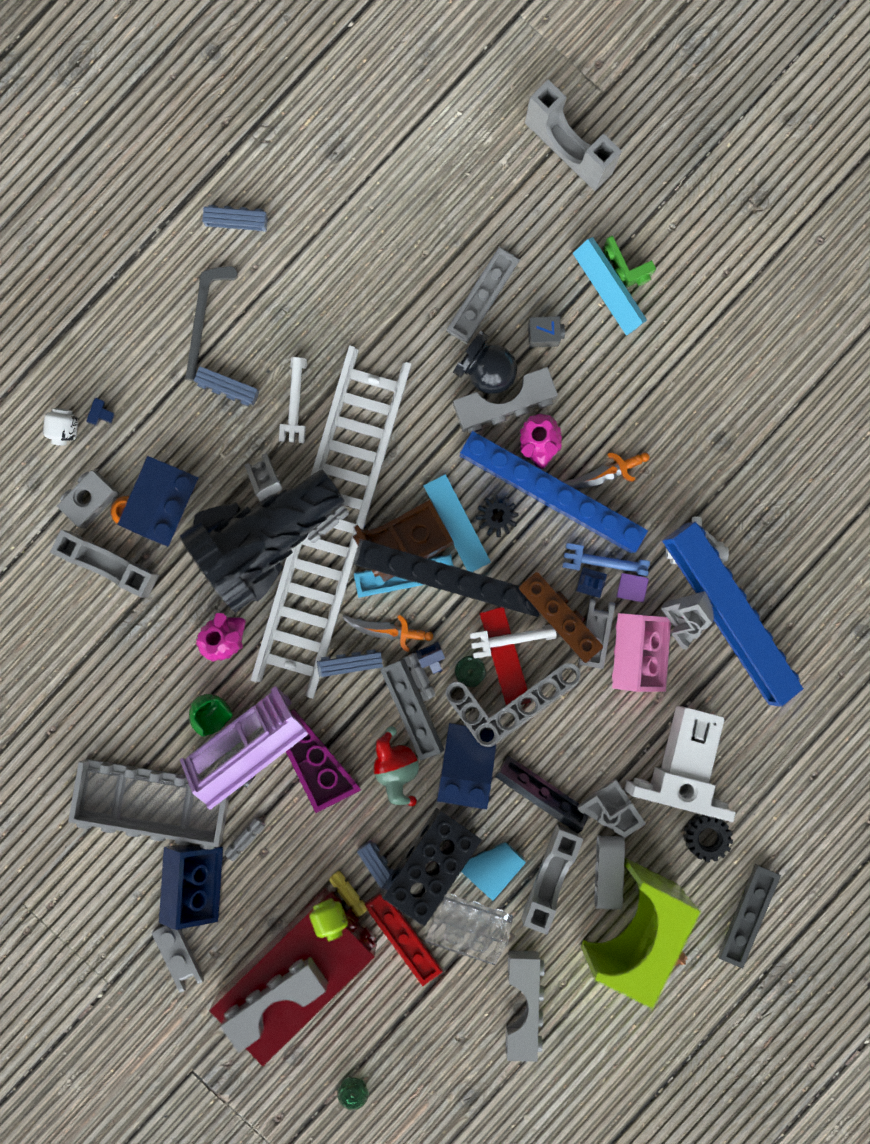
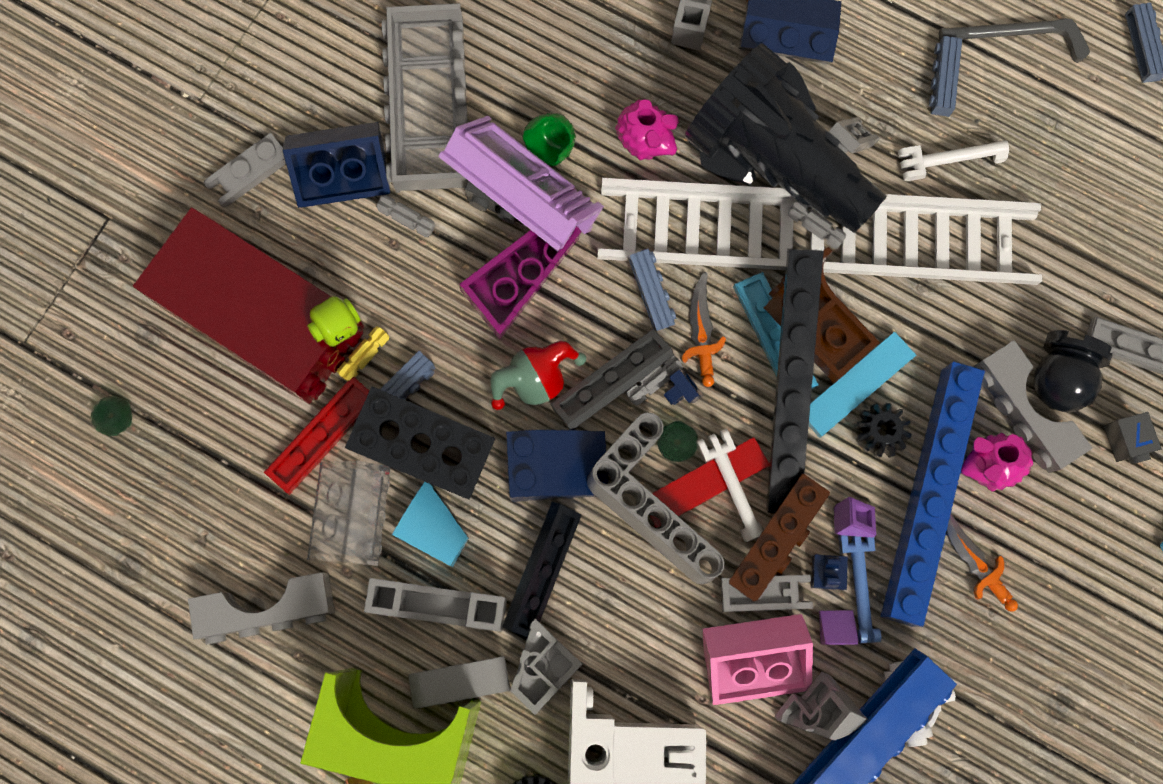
camera: 80 degrees right, 10 degrees down
light grey arch [220,957,328,1053] -> none
none -> medium lavender slope [834,497,876,538]

